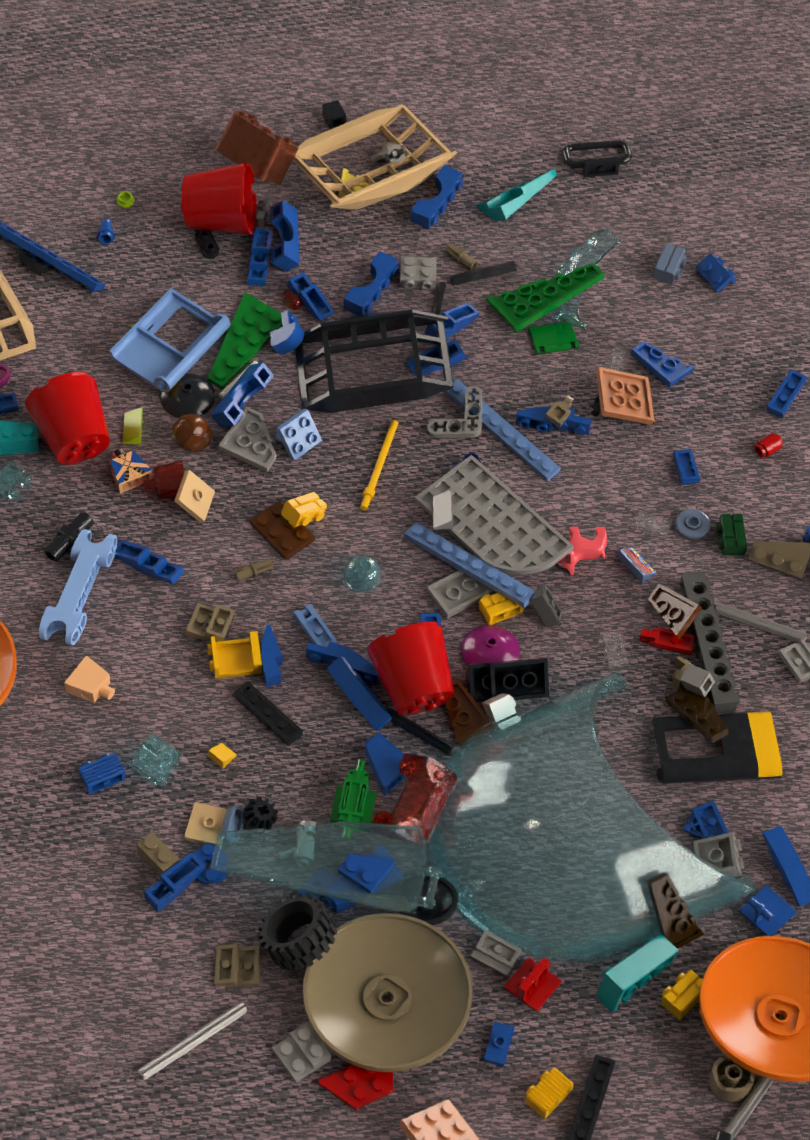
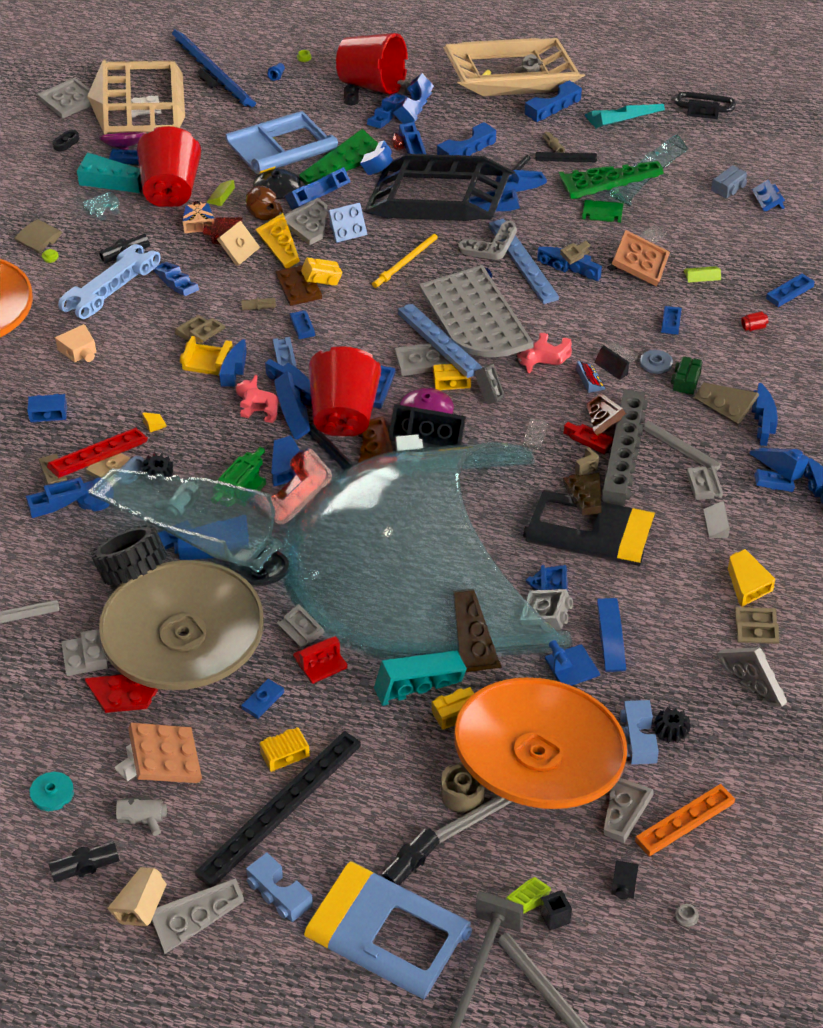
camera: 25 degrees right, 10 degrees down
clear light blue plate [129,732,183,788] -> none
dark tan slope [214,944,262,987] -> none
copper windscreen [215,110,299,185] -> none
black plate [234,681,303,746] -> none
black brick [322,100,346,130] -> none
blue wing [338,854,394,894] -> none
clear light blue cylinder [344,555,381,593] -> none
light grey plate [400,256,437,290] -> none
light grey slope [433,490,453,530] -> none
blue wing [630,342,695,387] -> none
light grey brick [680,664,715,697] -> none
none -> red tile [47,428,148,478]
none -> coral animal [236,375,279,423]
none -> yellow wing [255,213,300,269]
none -> blue plate [290,310,315,339]
none -> black slope [594,345,629,380]
none -> lime slope [684,266,721,283]

